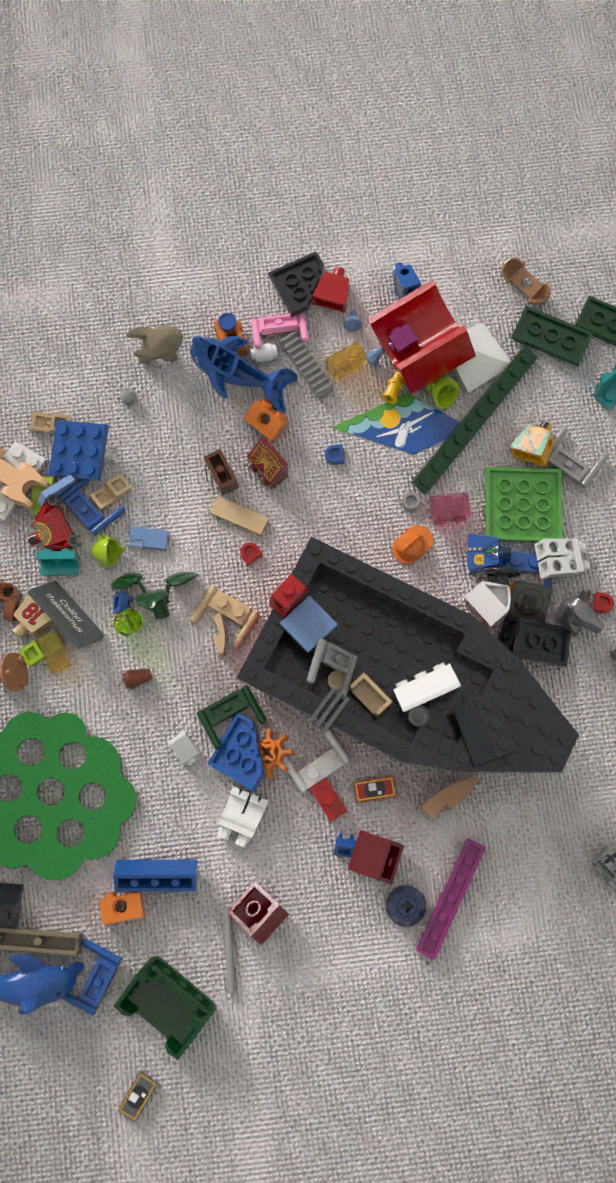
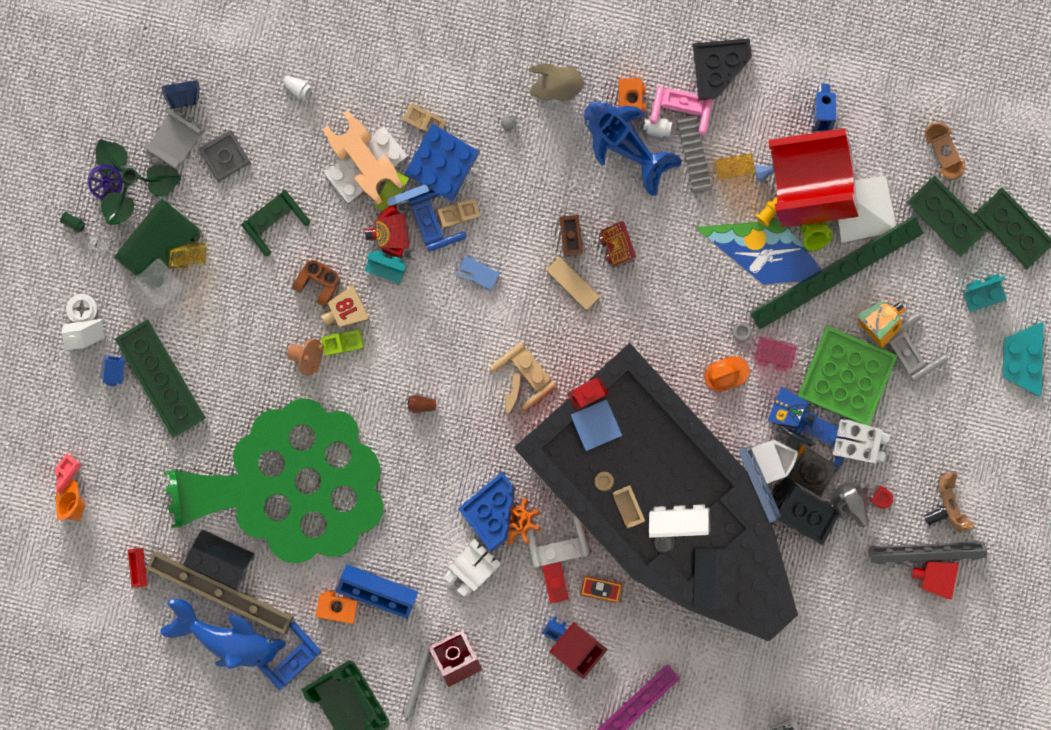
camera: 20 degrees right, 10 degrees up
dark grey tile [28,581,105,649] -> none
clear yellow tile [37,630,71,674] -> none
lime helmet [91,535,126,568] -> none
dark green plant [110,571,199,619] -> none
blue tile [113,591,134,614] -> none
clear neon green head [113,608,142,636] -> none
white slope [167,731,201,766] -> none
dark green plate [196,685,267,749] -> none
blue piece [218,313,237,331] -> none
red tile [240,543,263,566] -> none
orange brick [243,399,290,441] -> none
light grey plate [307,638,358,697] -> none
dark grey tile [309,687,350,733] -> none
red torso [312,267,349,313] -> none
blue tile [325,444,344,465] -> none
medium blue rock [345,310,362,331] -> none
dark blue piece [386,885,426,927] -> none
magenta brick [388,323,418,355] -> none
medium nougat slope [418,777,481,820] -> none
none -> sand blue tile [738,446,781,523]

